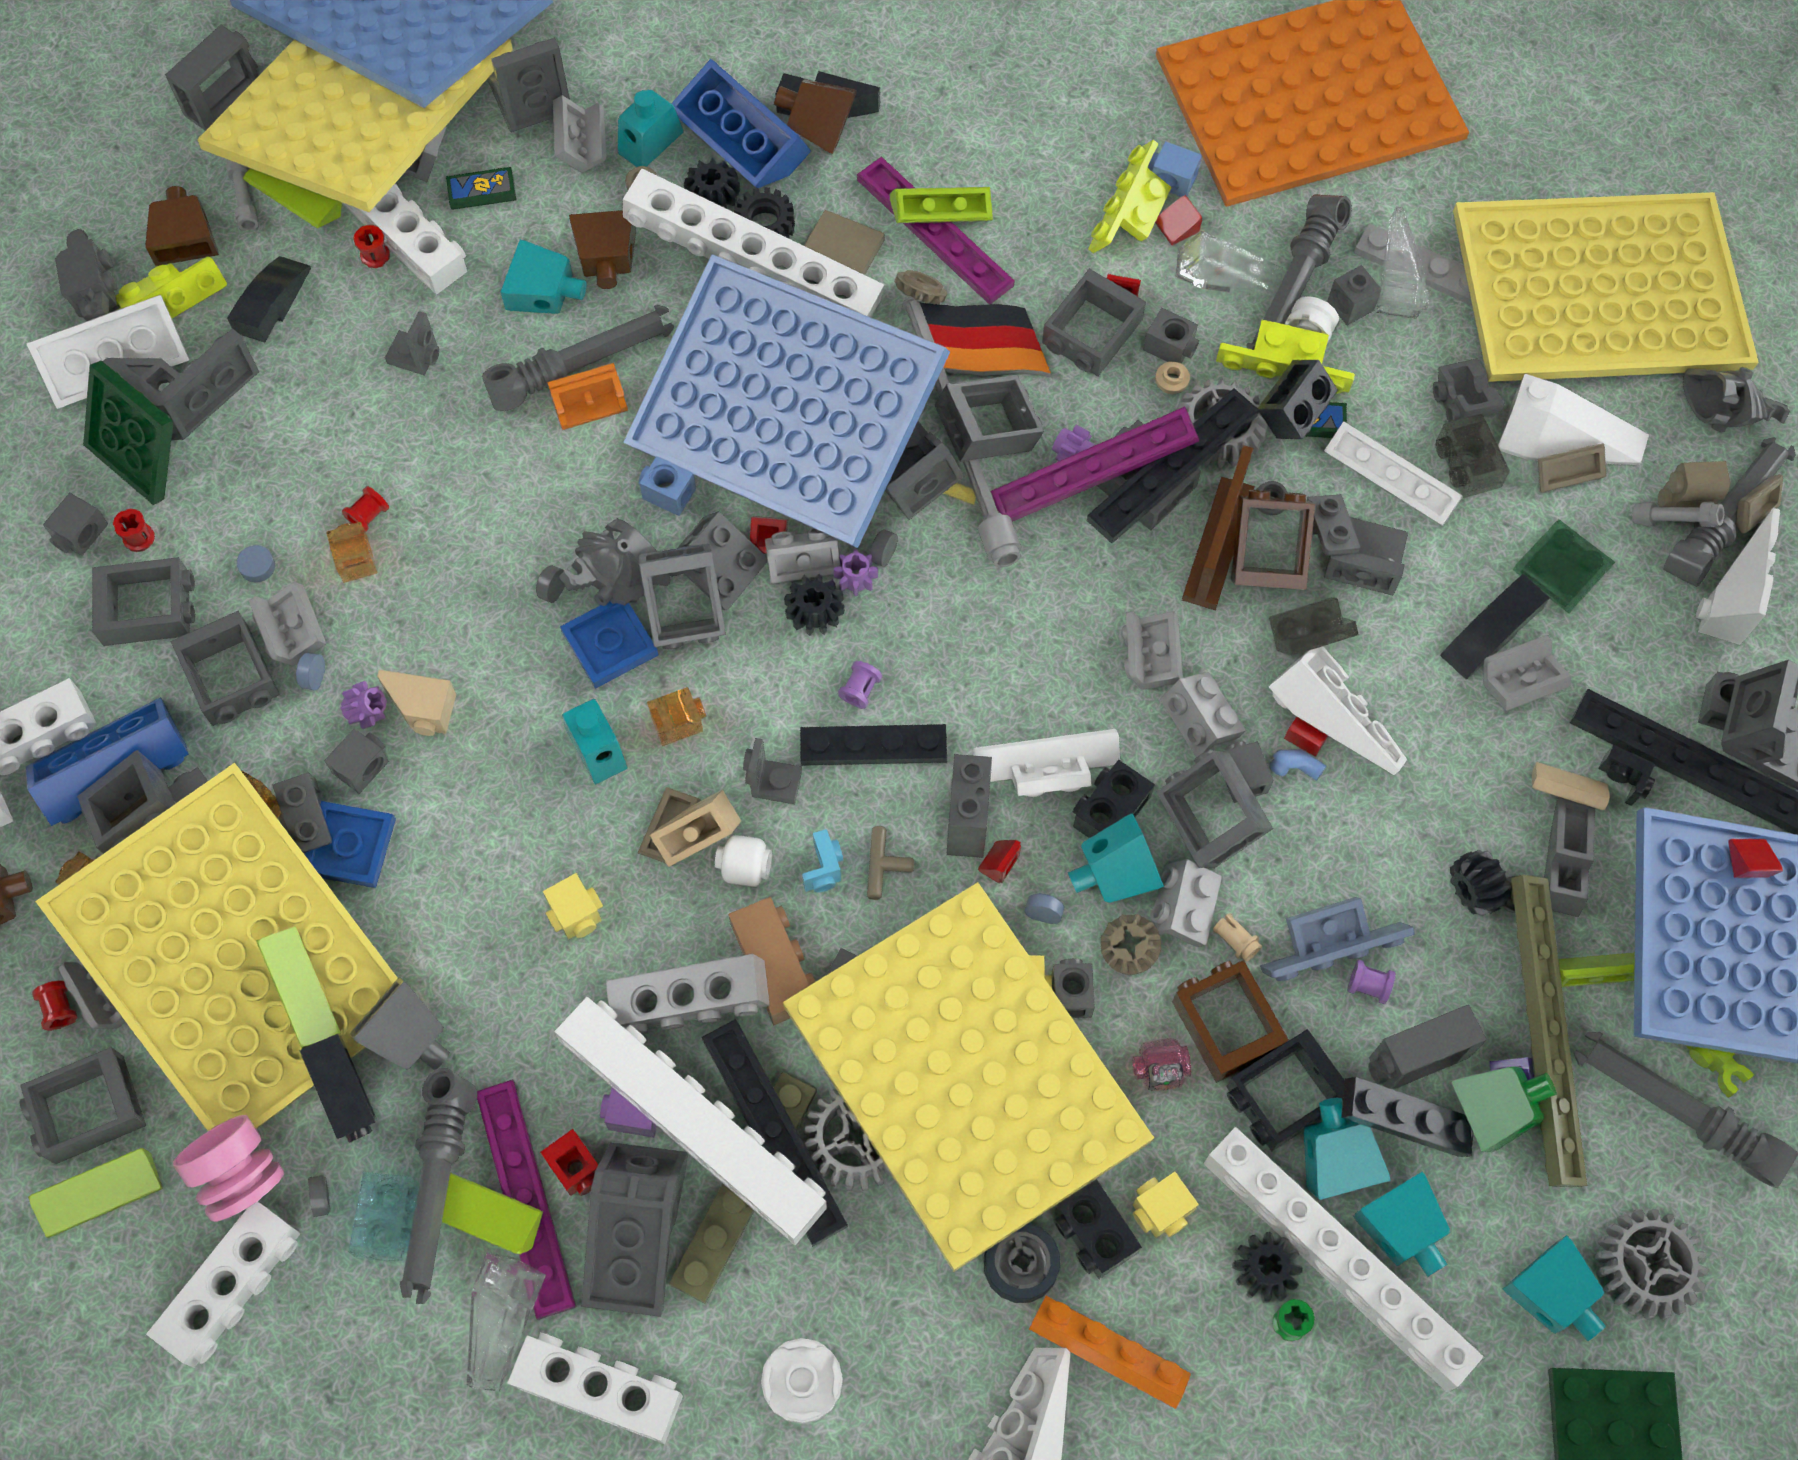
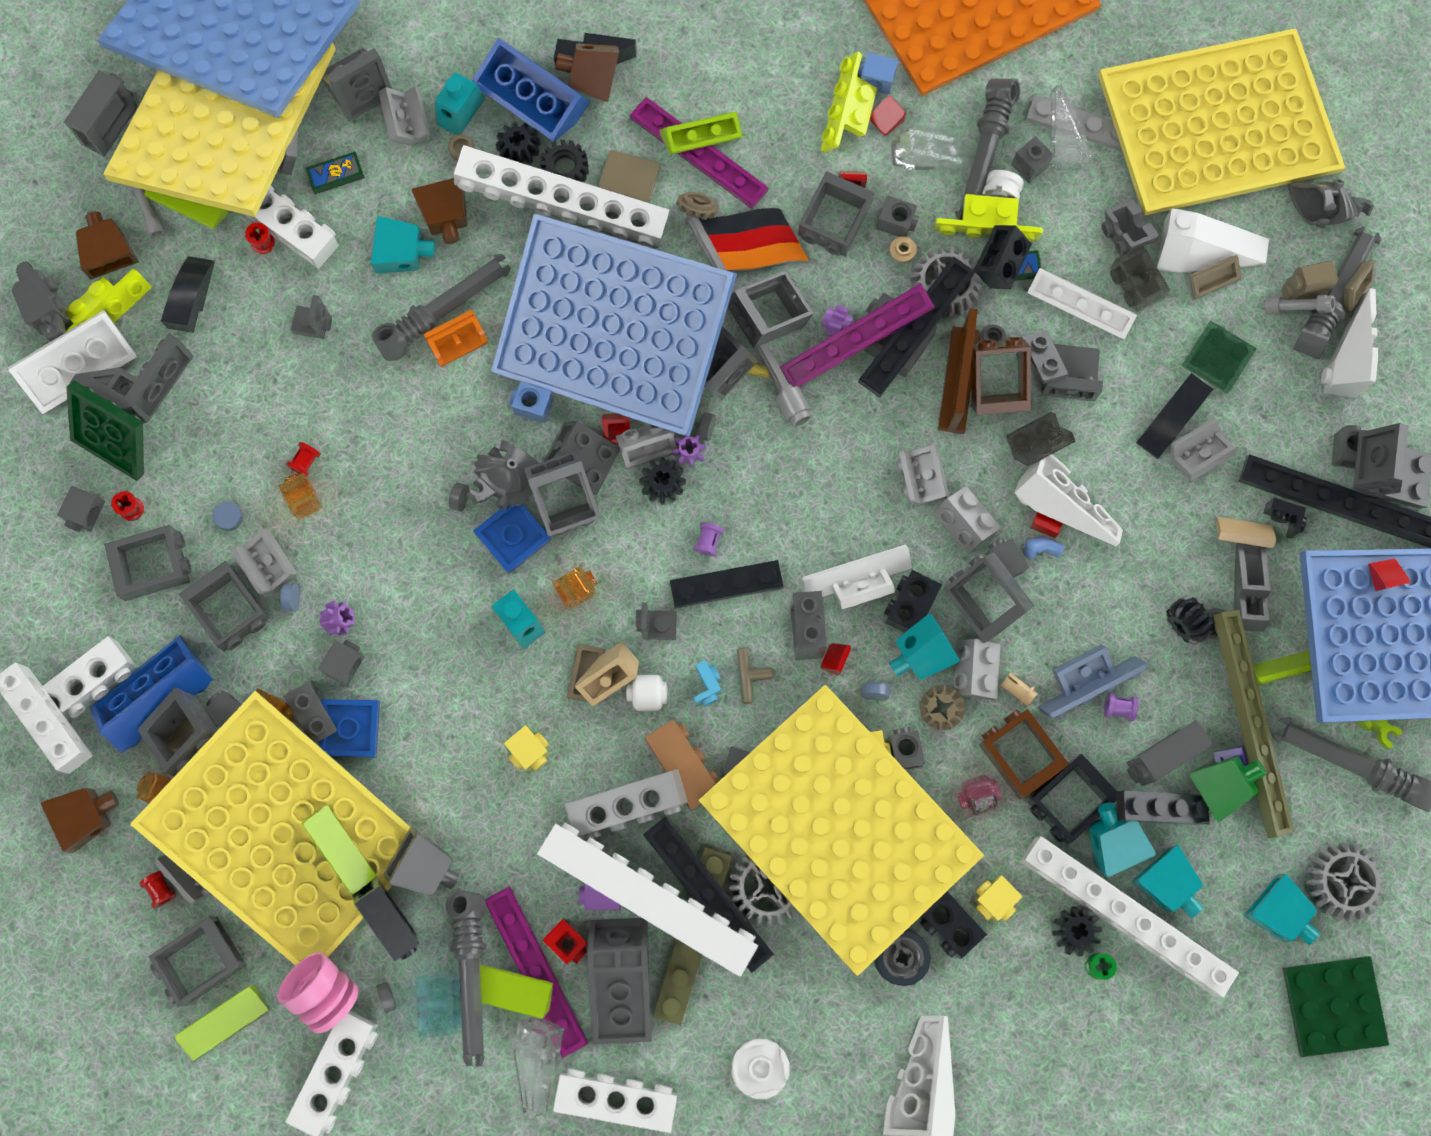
camera: 10 degrees left, 10 degrees up
tan slope [377,670,456,736] -> none
orange plate [1029,1295,1191,1409] -> none

